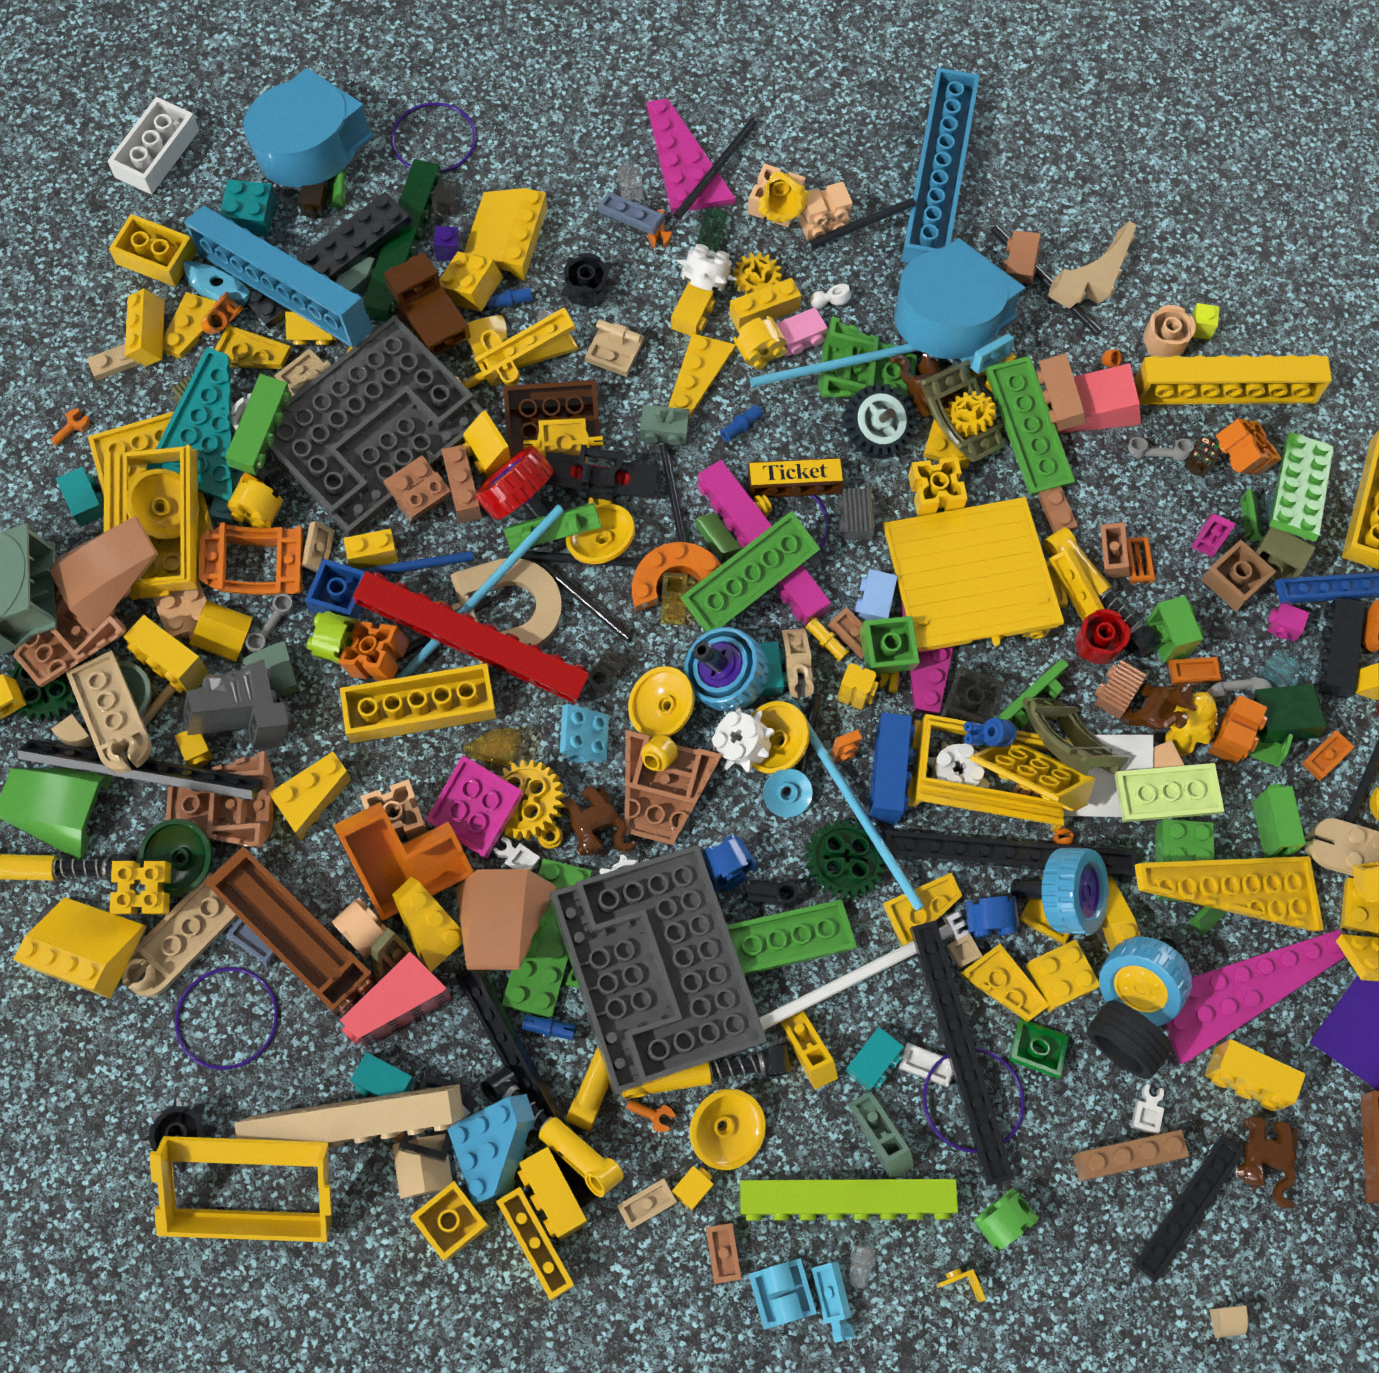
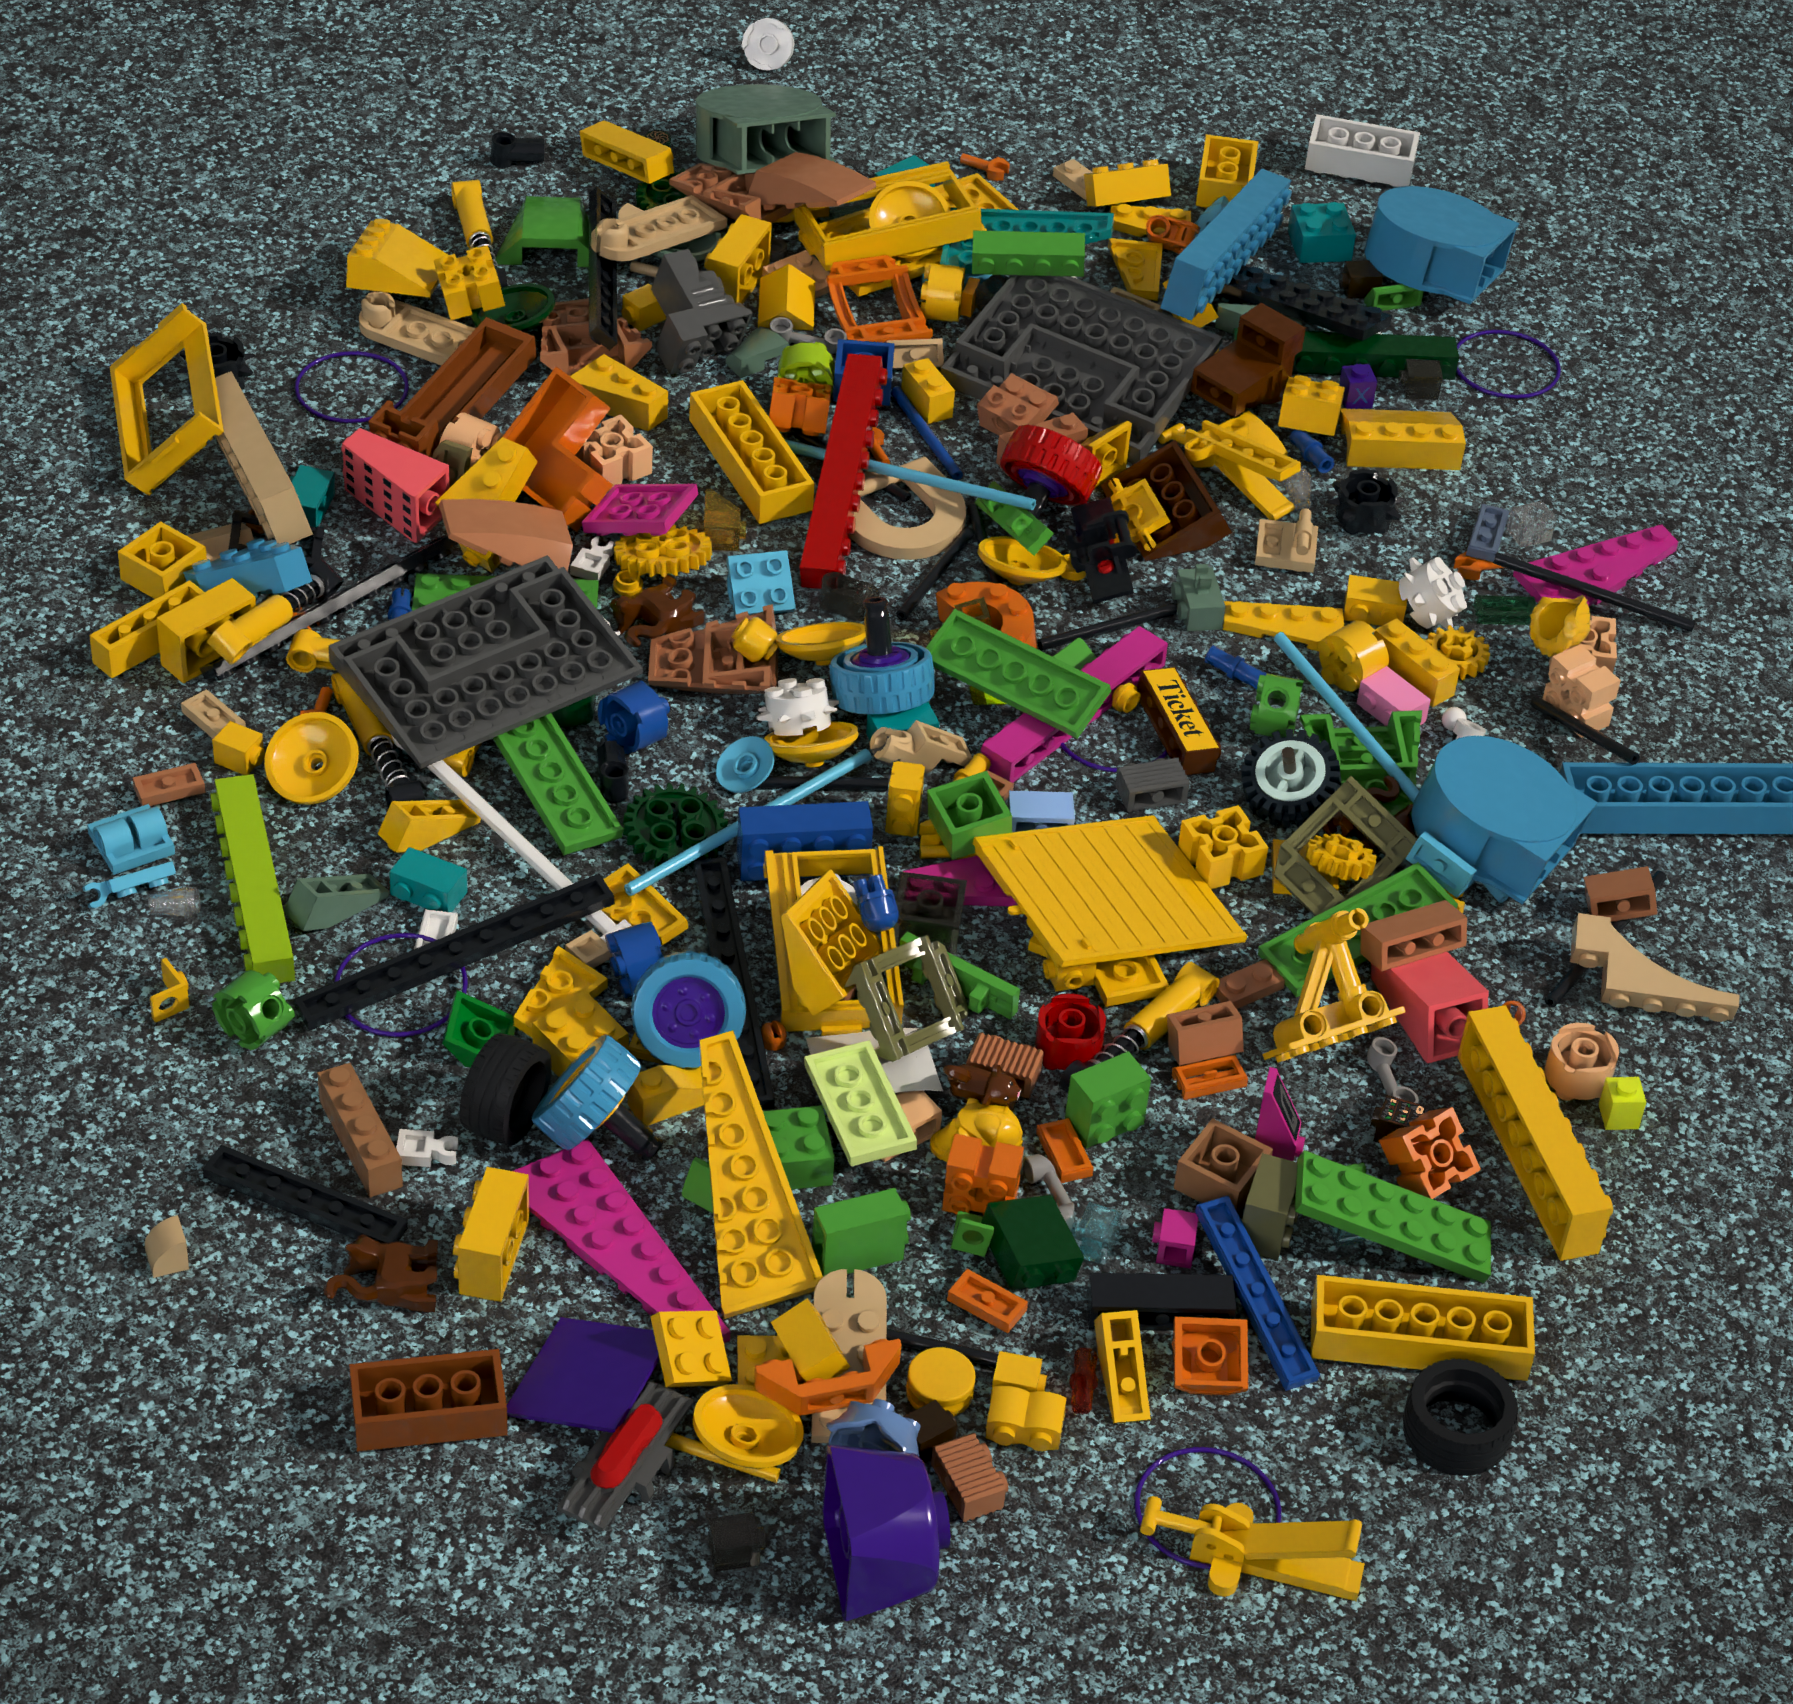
camera: 75 degrees right, 25 degrees down
orange plate [831,729,862,762] -> none
yellow plate [1049,547,1105,621] -> none
none -> bright green brick [1250,673,1304,738]
none -> yellow plate [1262,908,1406,1063]

